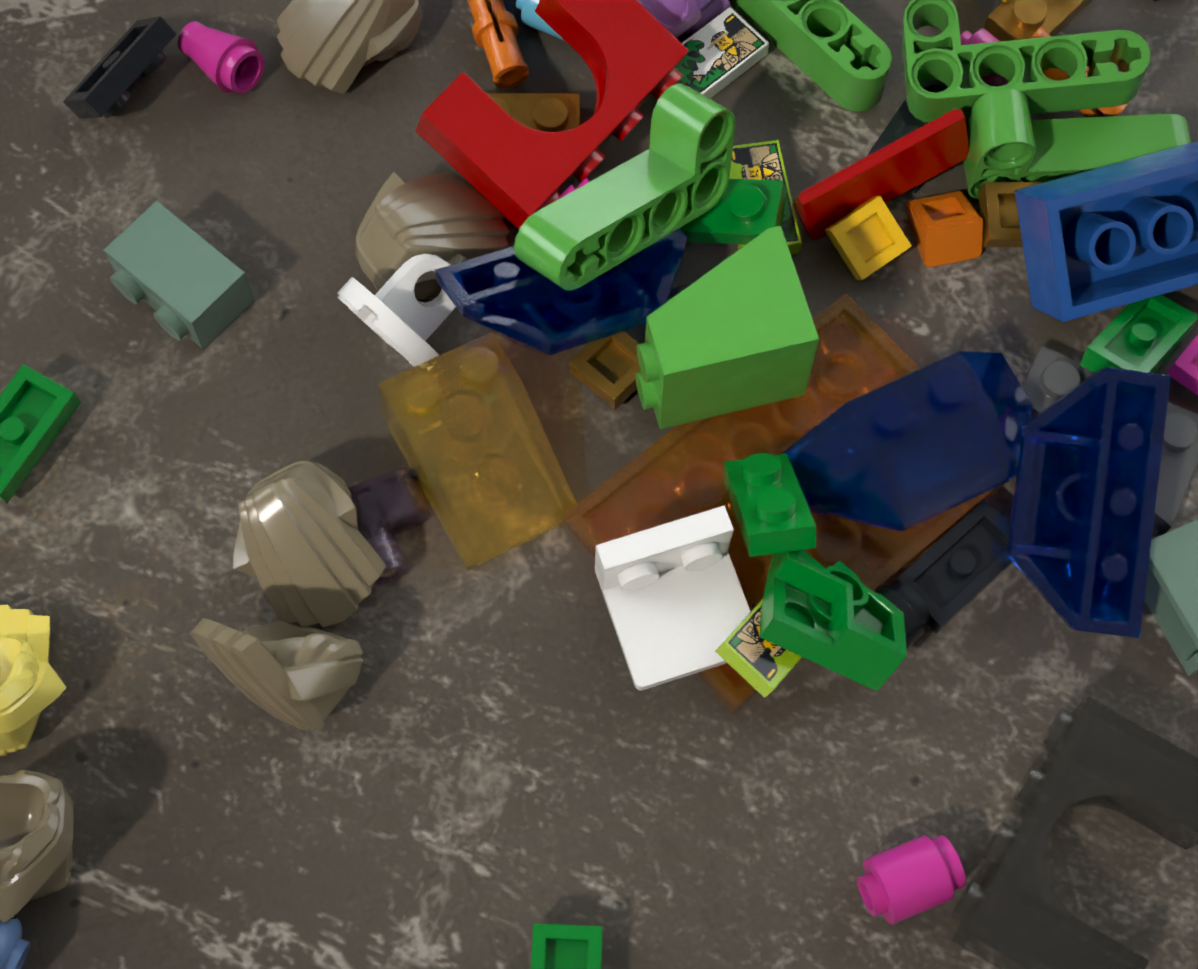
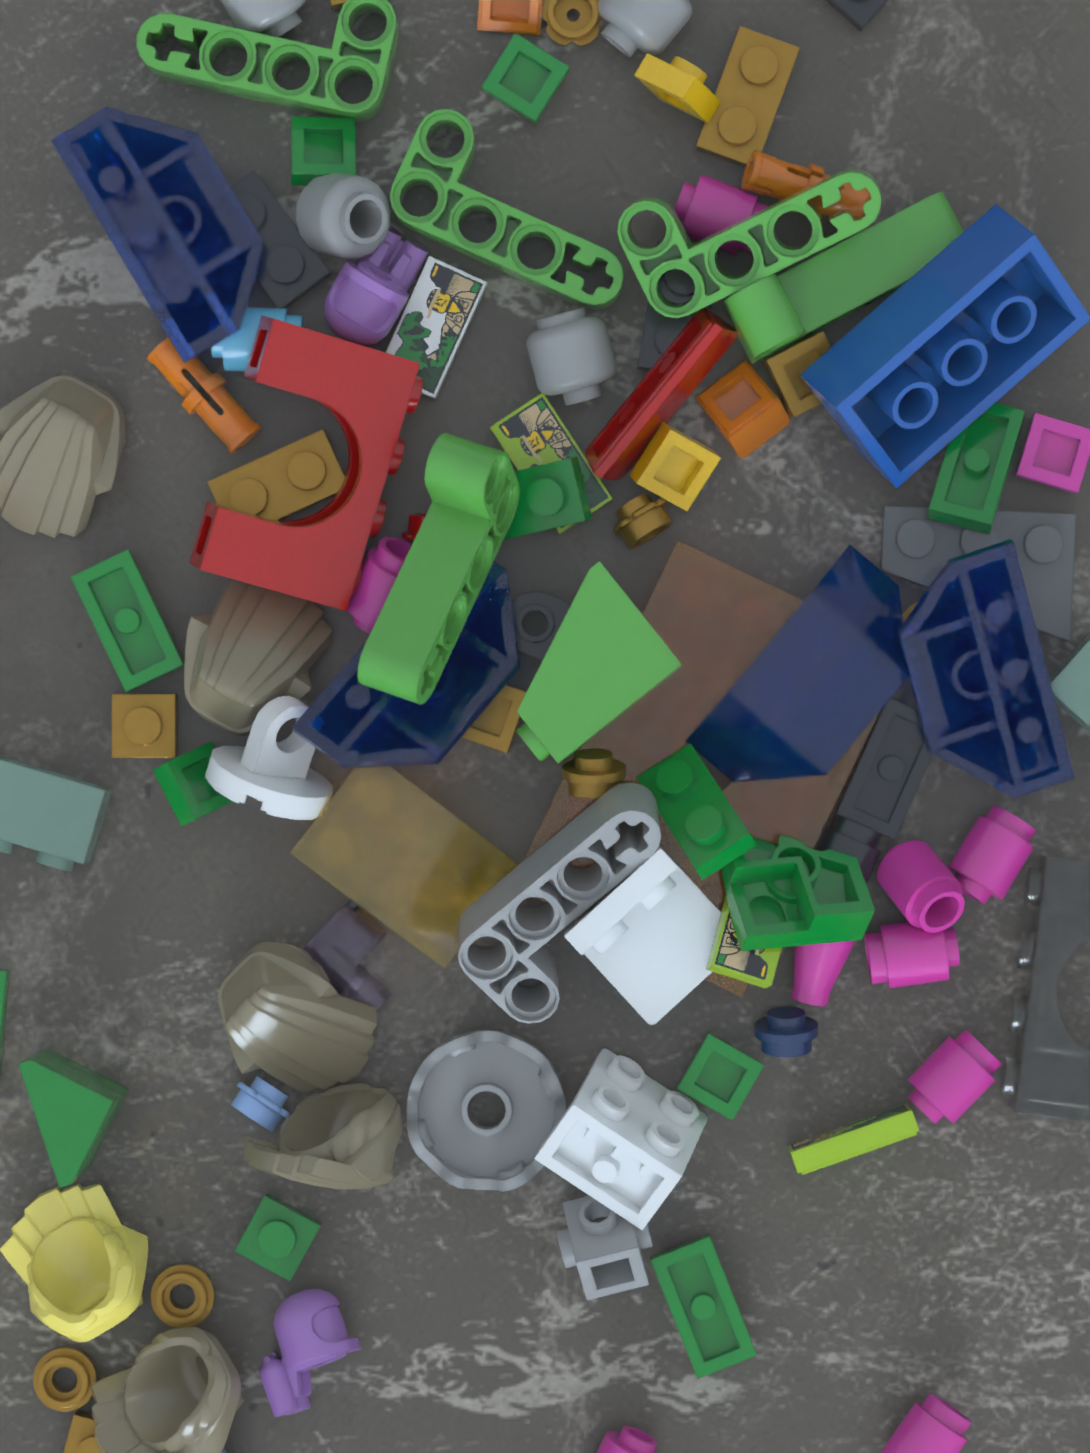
camera: 25 degrees left, 20 degrees up
none -> green slope [18,1049,129,1188]
none -> green plate [71,549,185,692]
none -> pearl gold plate [112,694,178,758]
none -> pearl gold plate [151,1264,215,1328]
none -> green plate [153,741,233,827]
none -> light blue plate [231,1076,291,1132]
none -> green plate [235,1193,322,1282]
none -> medium lavender piece [259,1289,362,1417]
none -> light grey plate [407,1030,566,1192]
none -> light grey beam [457,782,661,1024]
none -> light grey head [526,307,617,406]
none -> white bracket [535,1048,708,1230]
none -> light grey brick [556,1195,653,1300]
none -> pearl gold plate [561,749,626,799]
none -> pearl gold plate [613,493,673,549]
none -> green plate [676,1032,764,1121]
none -> dark blue plate [754,1006,818,1057]
none -> lime tile [787,1103,919,1175]
none -> dark pink cone [790,941,856,1006]
none -> dark pink brick [864,921,960,989]
none -> dark pink brick [877,840,965,933]
none -> dark pink brick [948,805,1036,905]

